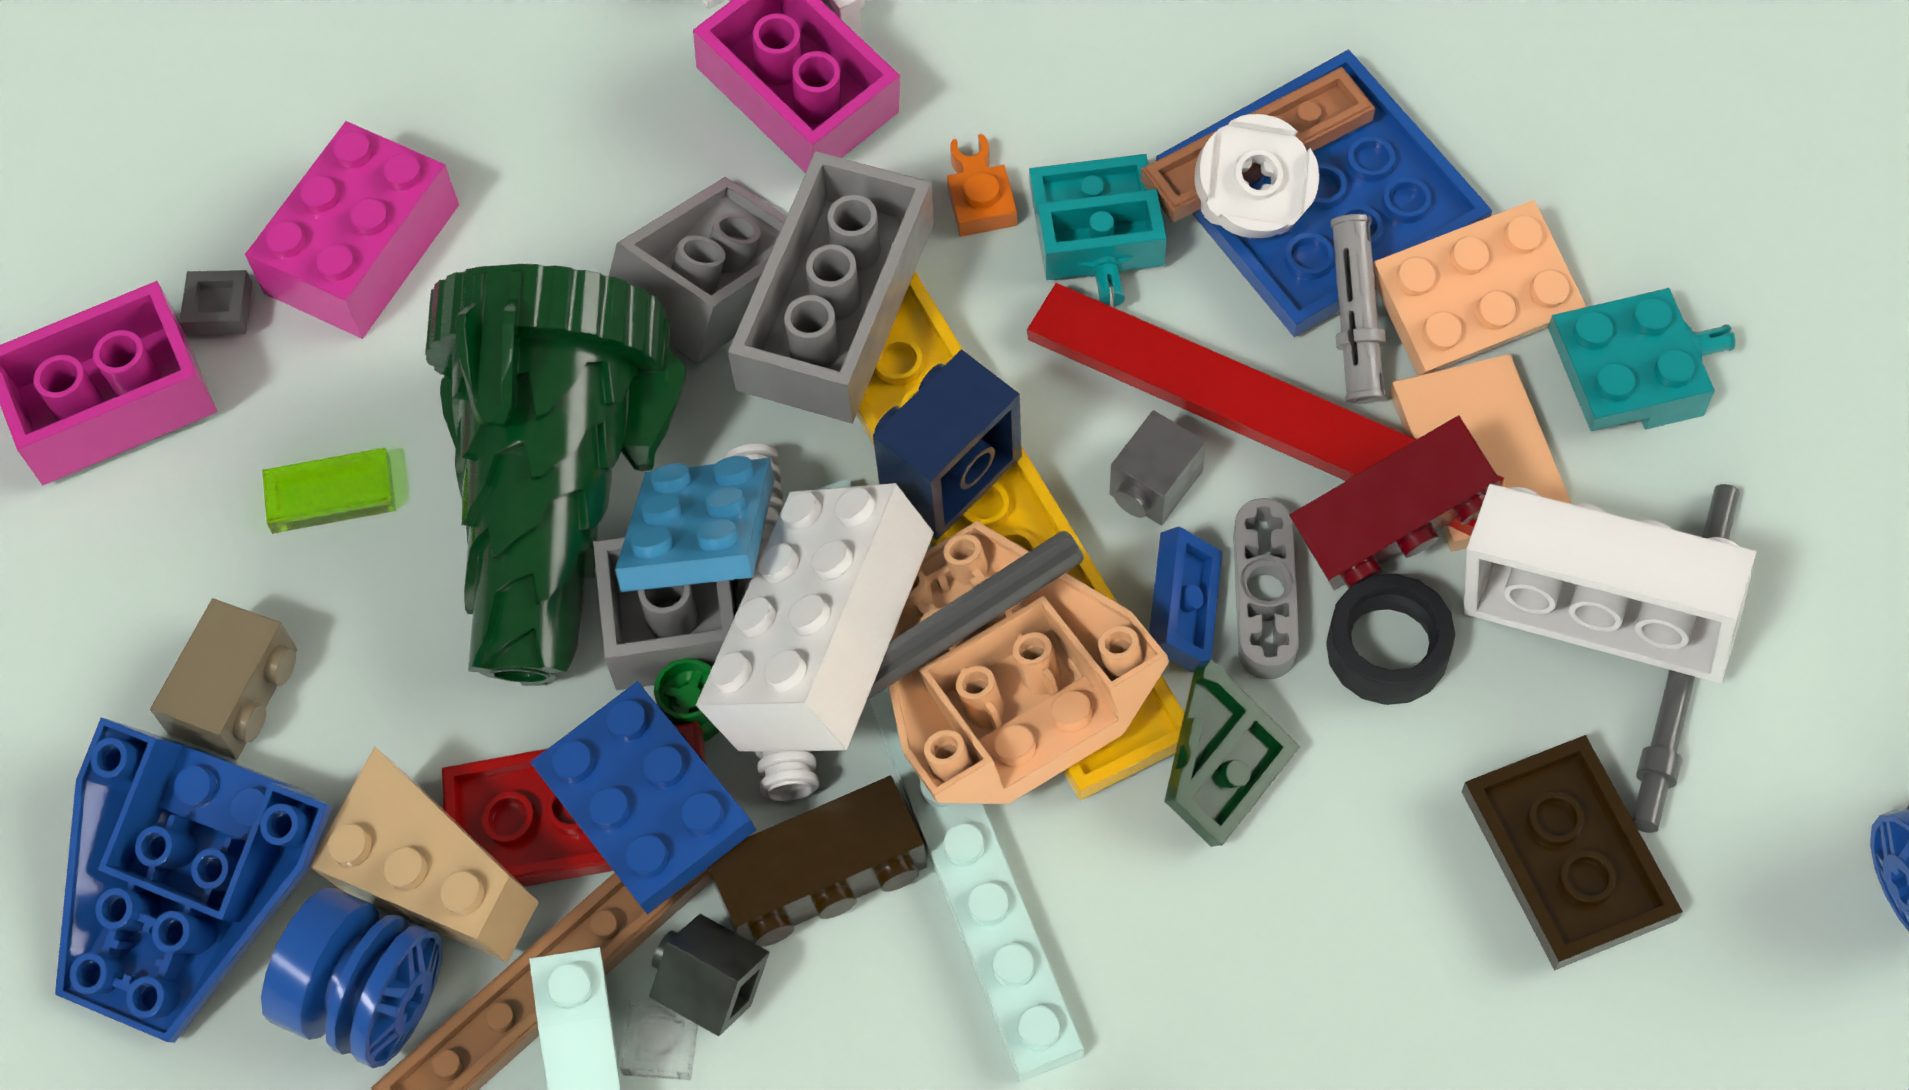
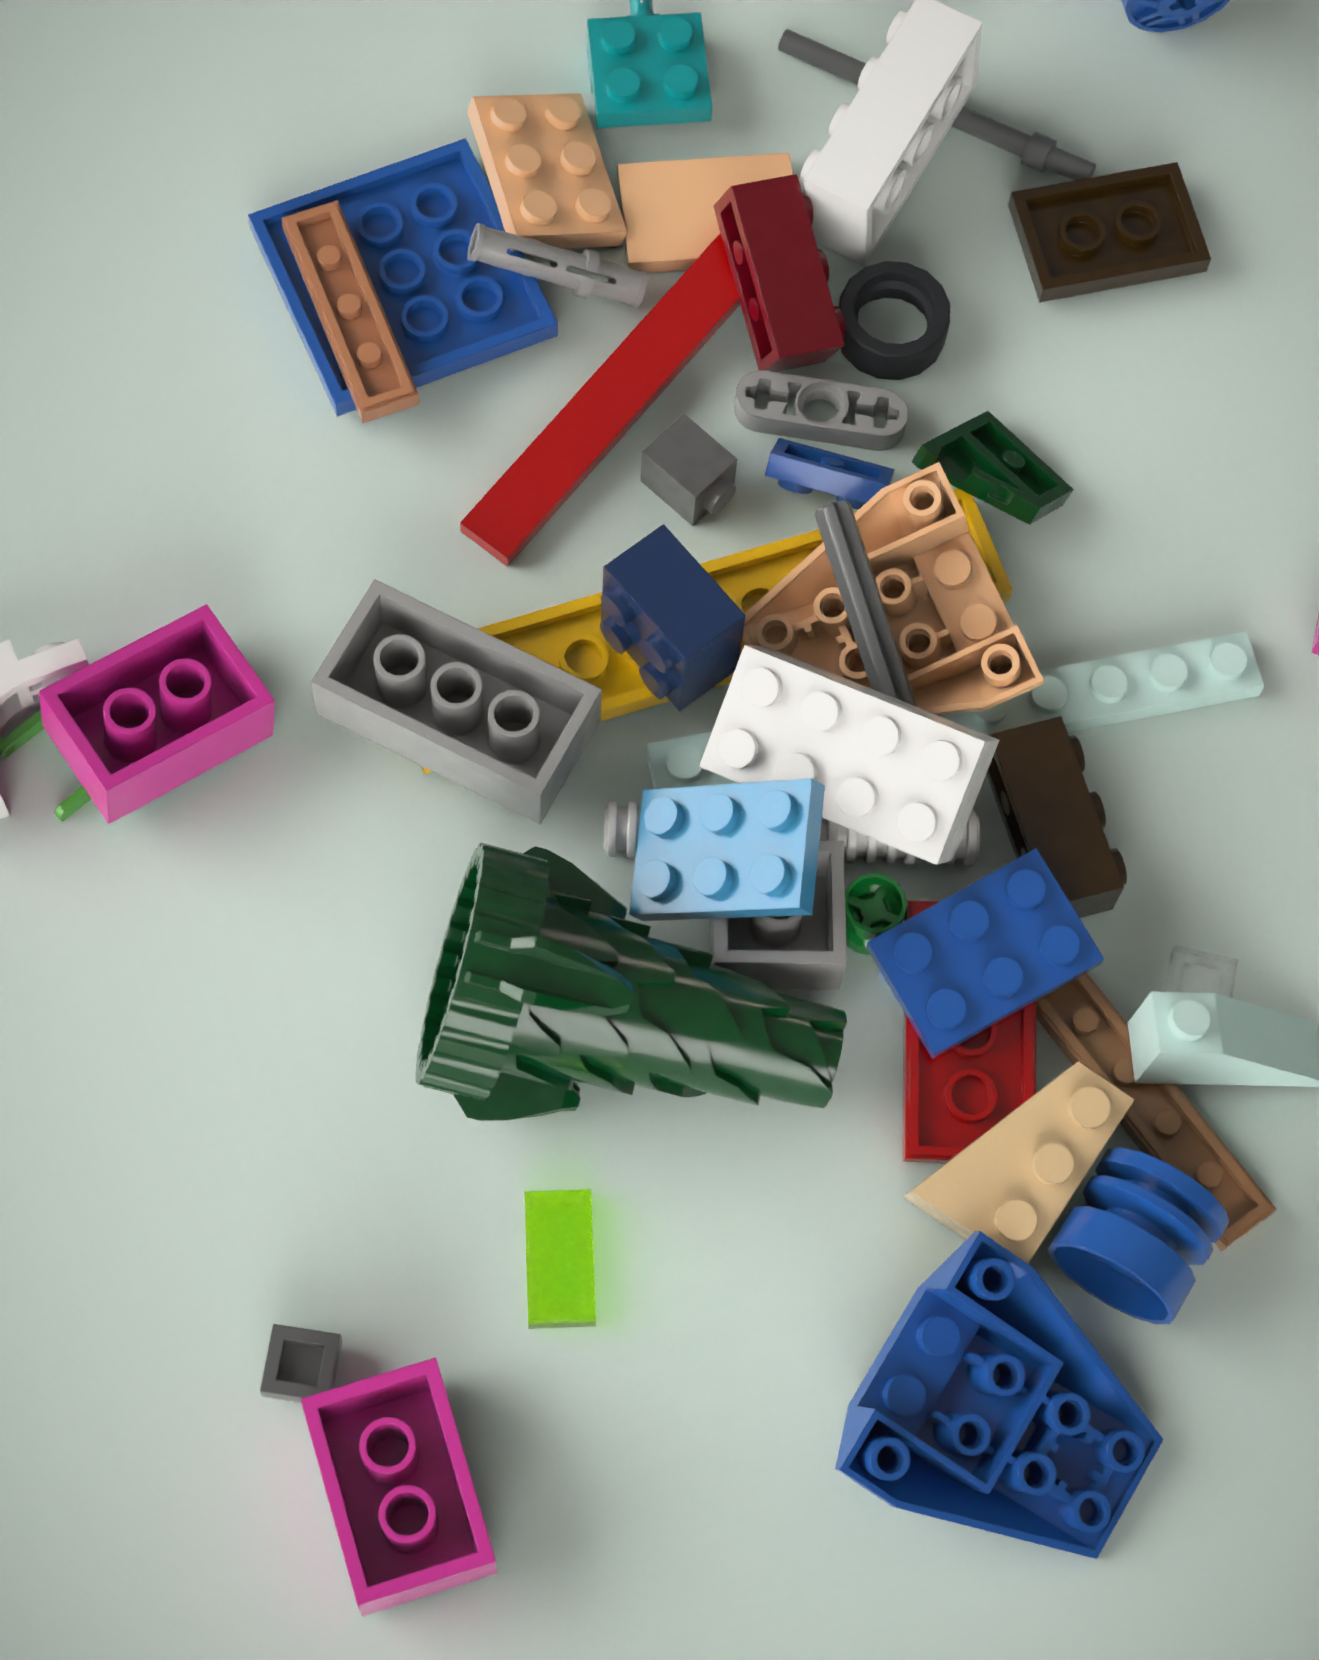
camera: 90 degrees left, 5 degrees up
dark tan brick [150,598,297,760] -> none
dark pink brick [245,121,459,339] -> none
light grey slope [608,177,787,363] -> none
pearl dark grey brick [649,914,770,1036] -> none
orange plate [947,134,1017,237] -> none
teal plate [1029,154,1167,307] -> none
white plate [1194,114,1319,238] -> none

